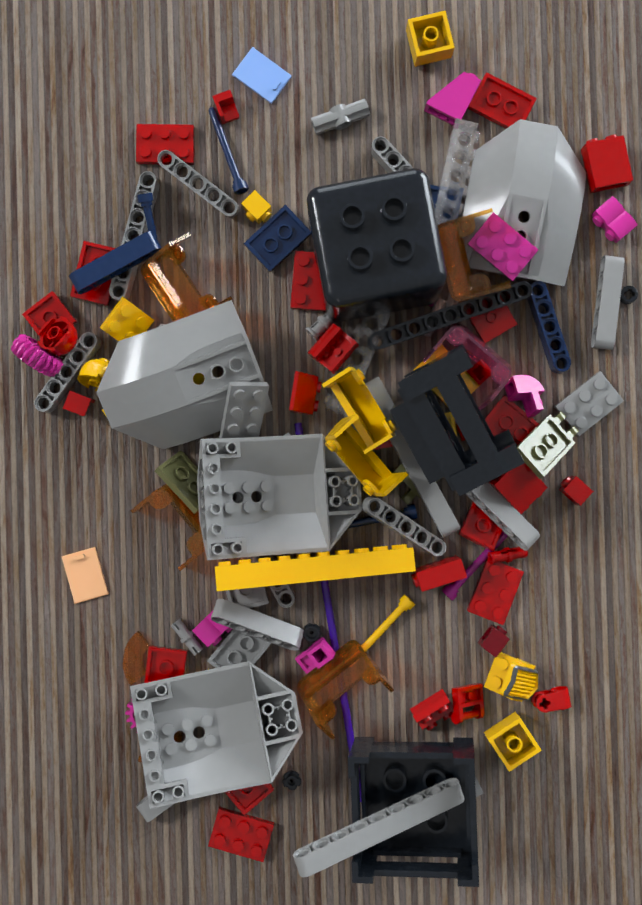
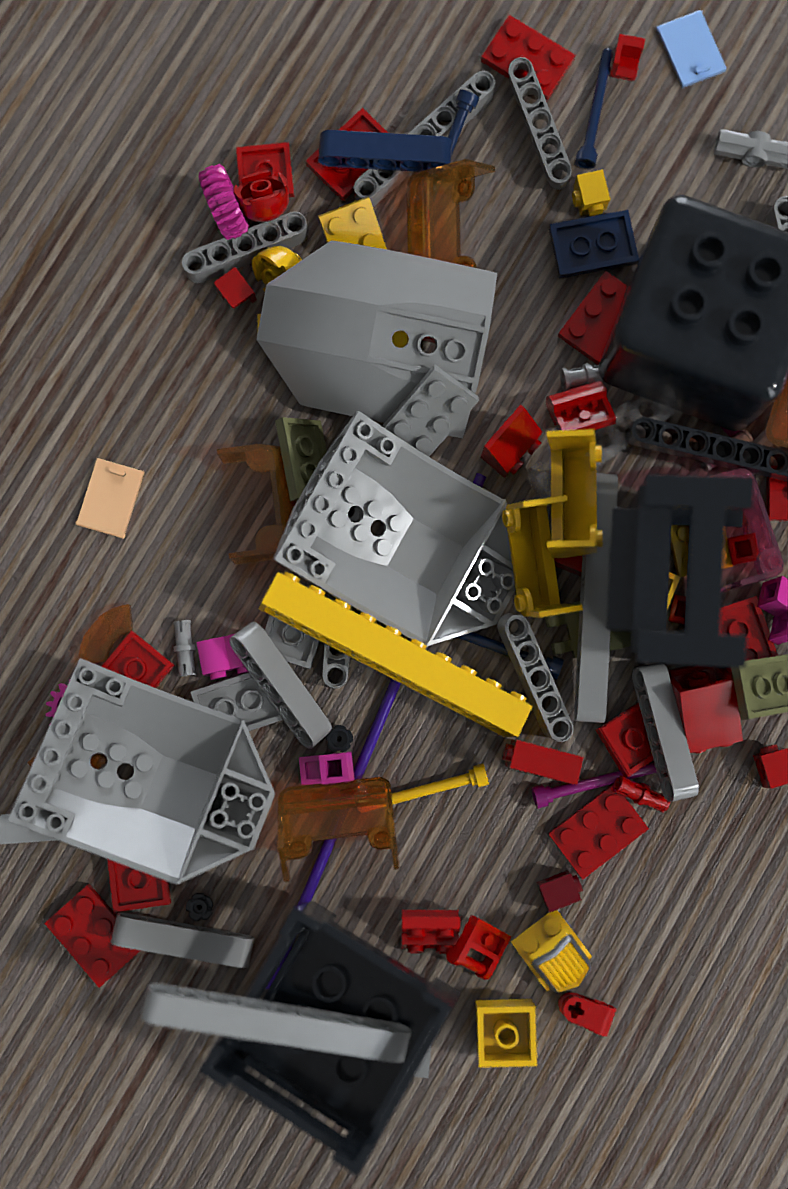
camera: 30 degrees right, 5 degrees down
none -> light grey beam [111,913,255,968]

